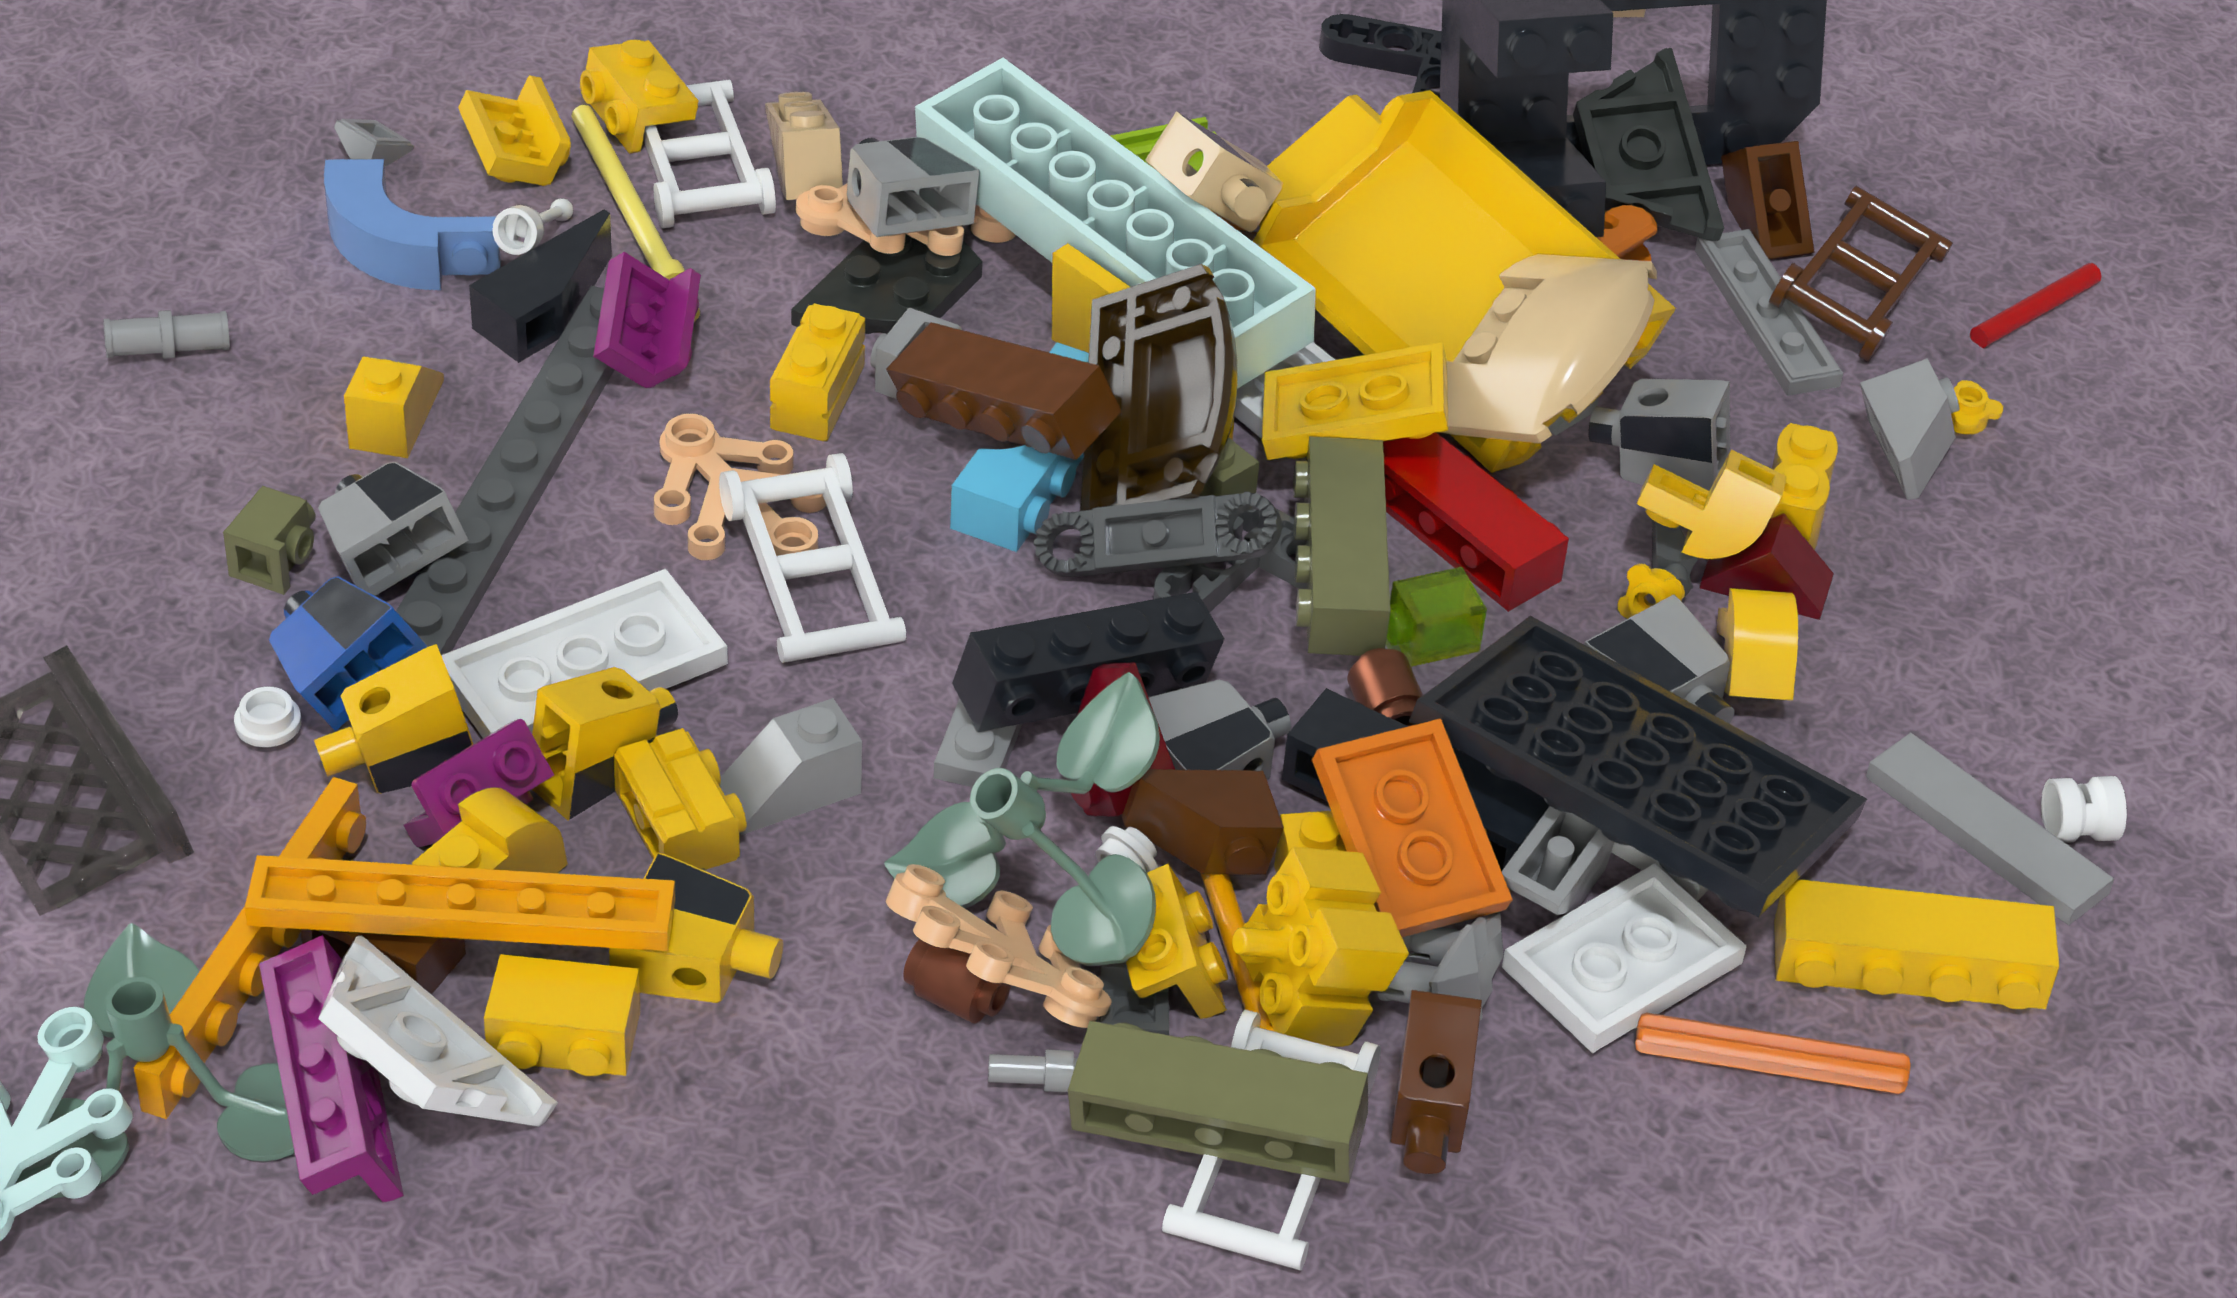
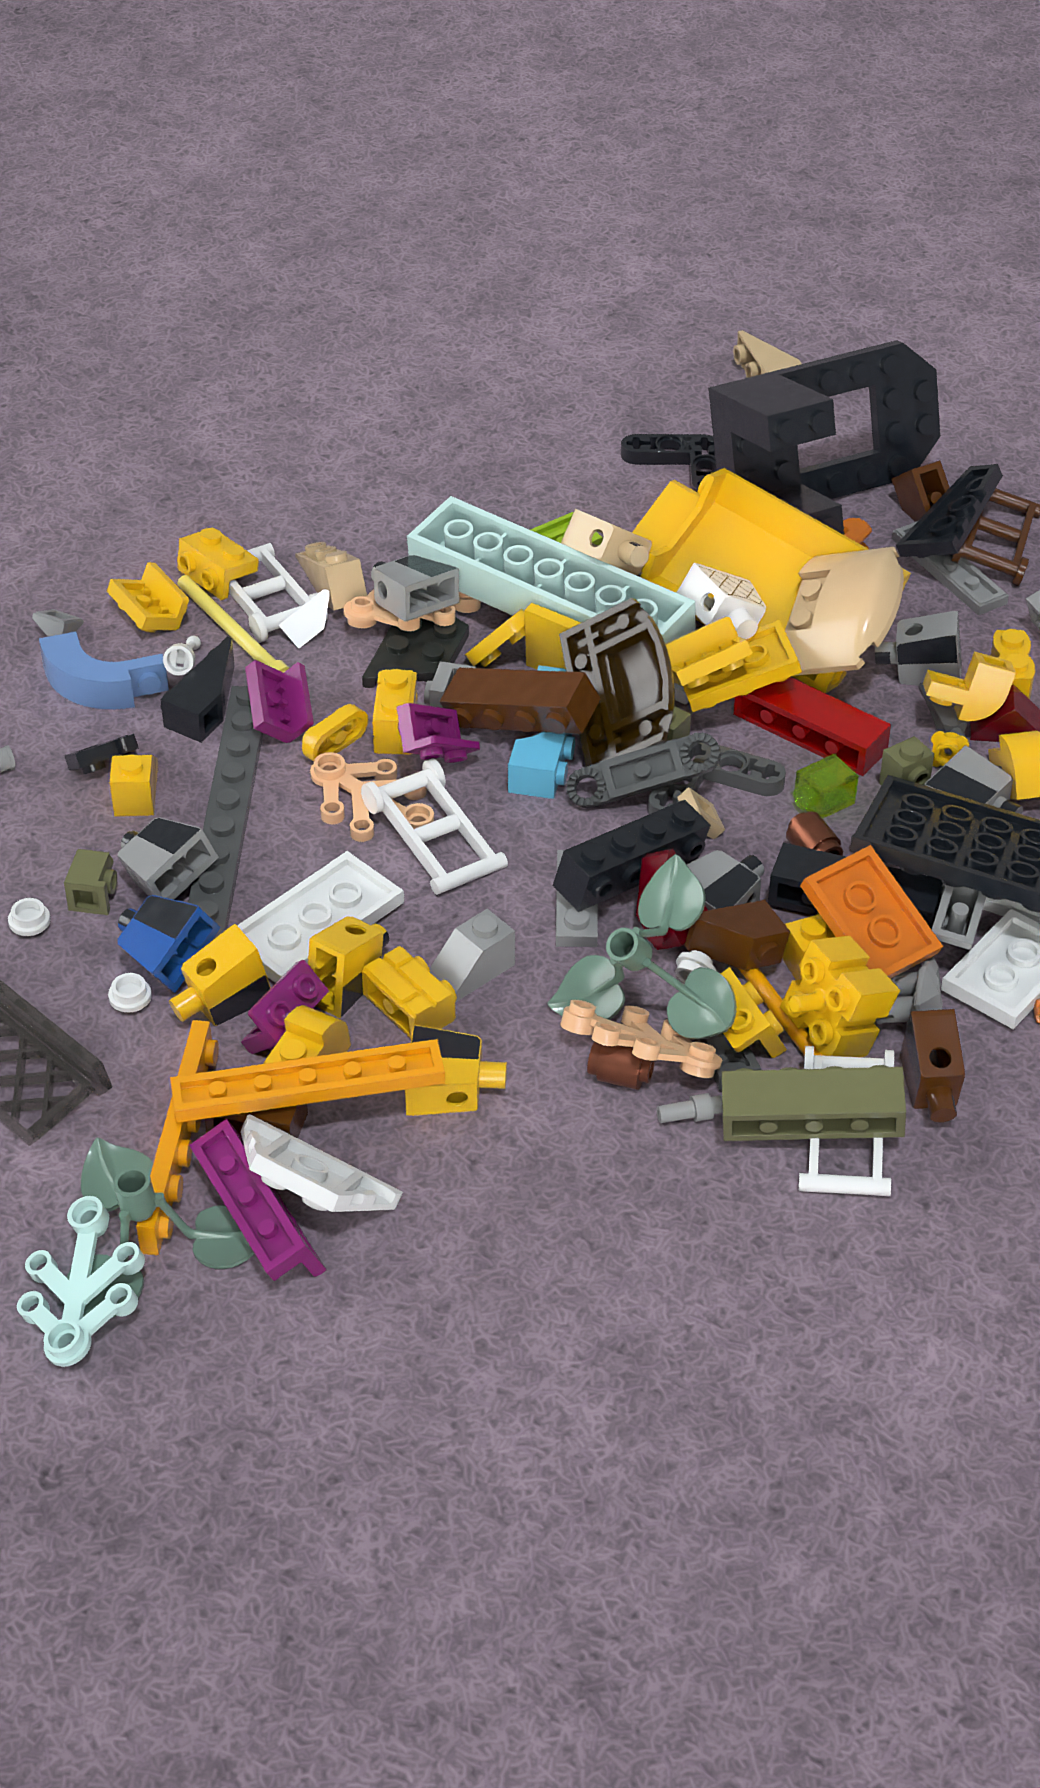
camera: 10 degrees left, 0 degrees up
yellow brick [484,954,640,1076] -> none
olive brick [1293,436,1390,656] -> none
pearl dark grey wing [1573,48,1724,241] -> none
none -> white plate [8,898,50,936]
none -> black plate [64,734,139,774]
none -> white sticker [279,589,329,648]
none -> yellow plate [302,704,368,762]
none -> magenta bracket [397,703,480,763]
none -> yellow plate [465,609,525,667]
none -> yellow bracket [666,616,752,689]
none -> white torso [677,562,766,639]
none -> tan plate [677,787,725,839]
none -> olive brick [879,736,934,786]
none -> black wing [896,464,1003,558]

